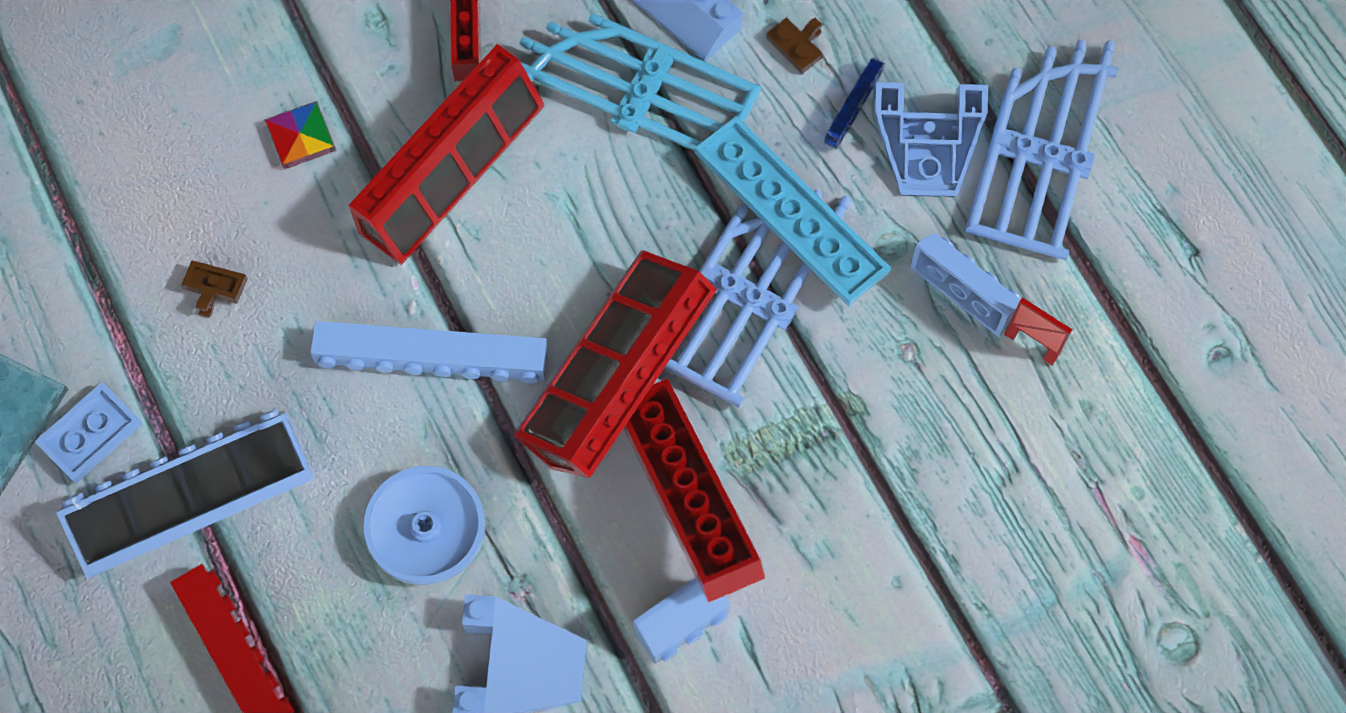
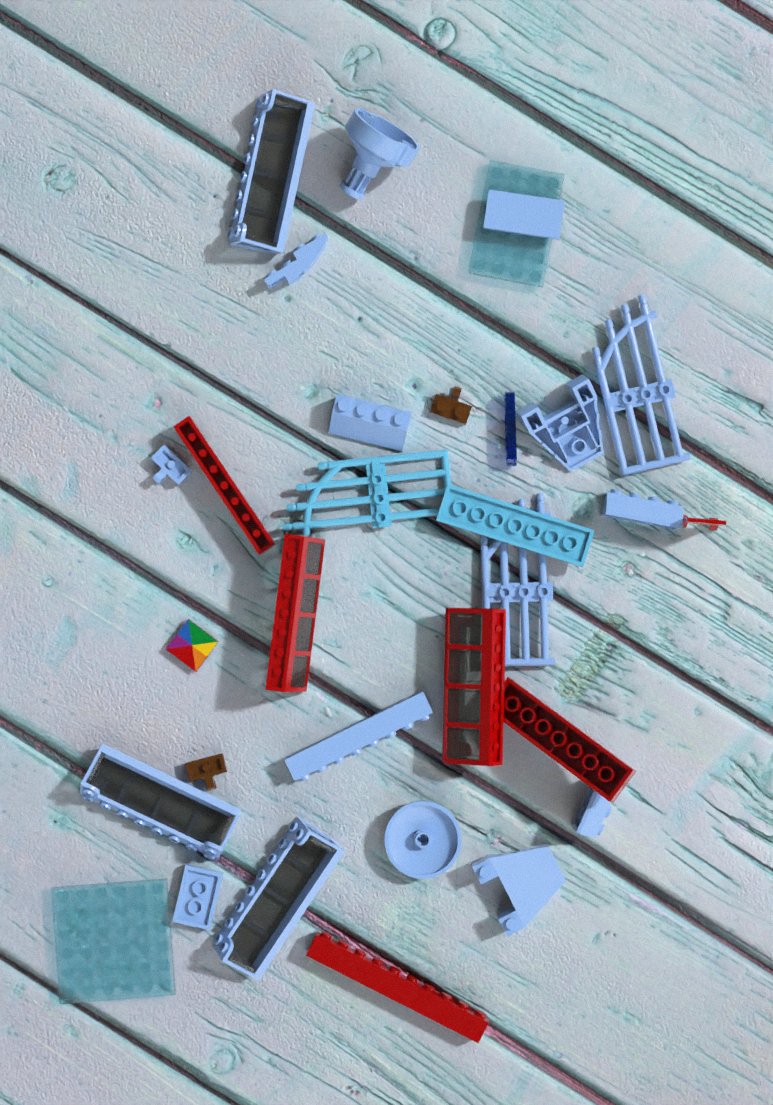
camera: 30 degrees left, 20 degrees up
none -> window [80,744,241,860]

